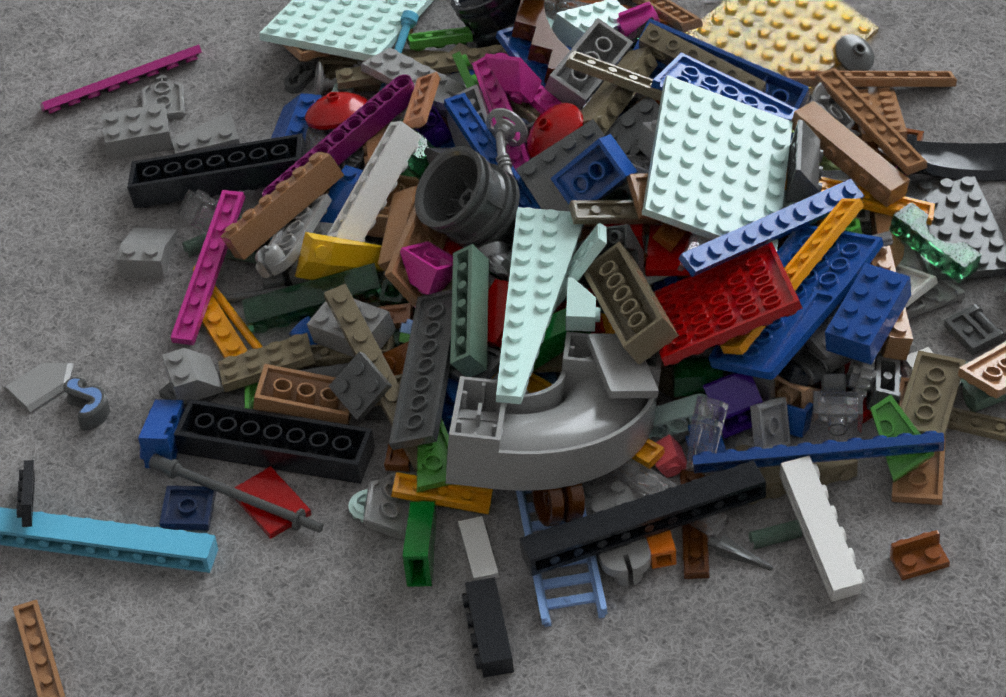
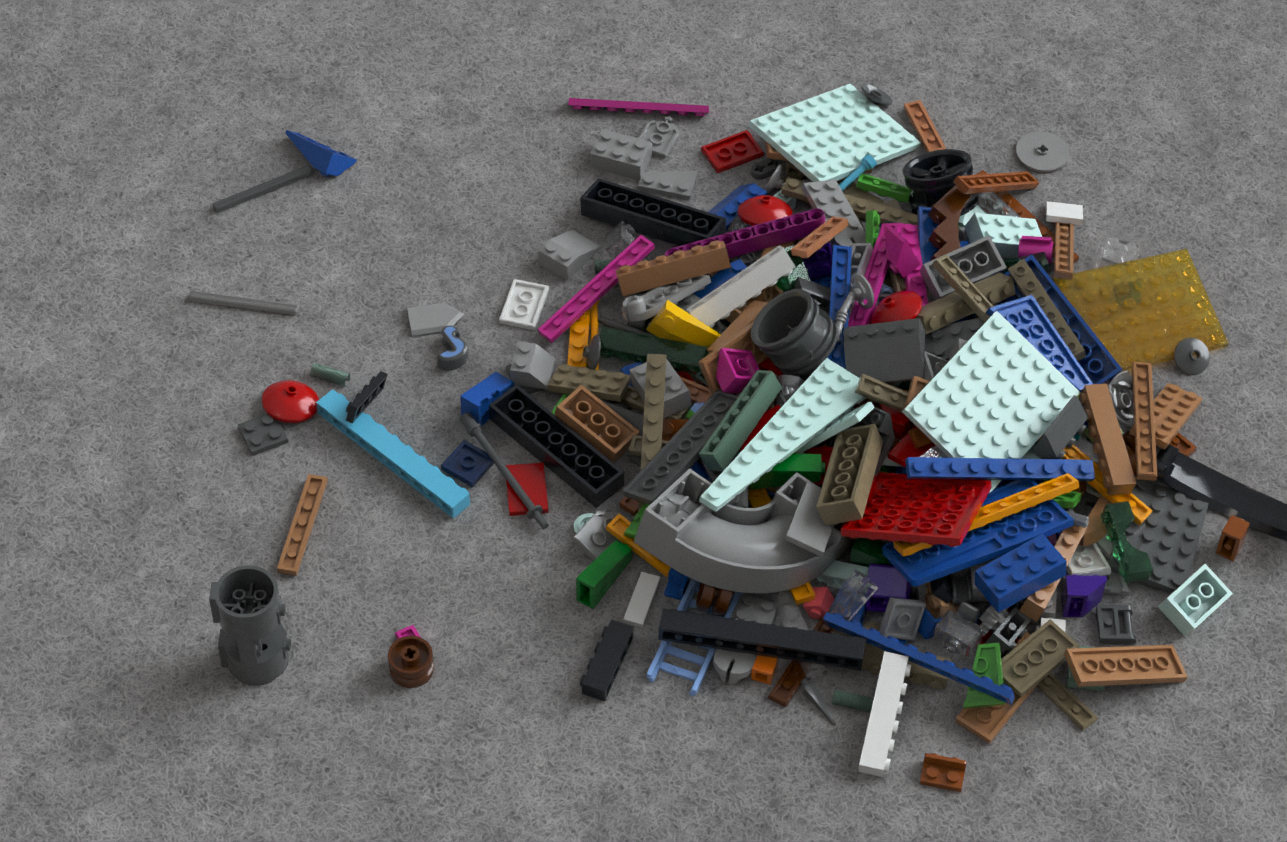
camera: 25 degrees right, 5 degrees up
dark grey plate [329,352,392,420] -> none
blue slope [550,134,638,204] -> none
light aqua slope [566,277,601,332] -> none
medium nougat tile [782,71,957,87] -> none
none -> white tile [499,279,549,330]
none -> dark grey dish [583,334,601,370]
none -> blue panel [664,567,690,600]
none -> red tile [701,130,764,174]
none -> dark purple slope [1061,574,1107,617]

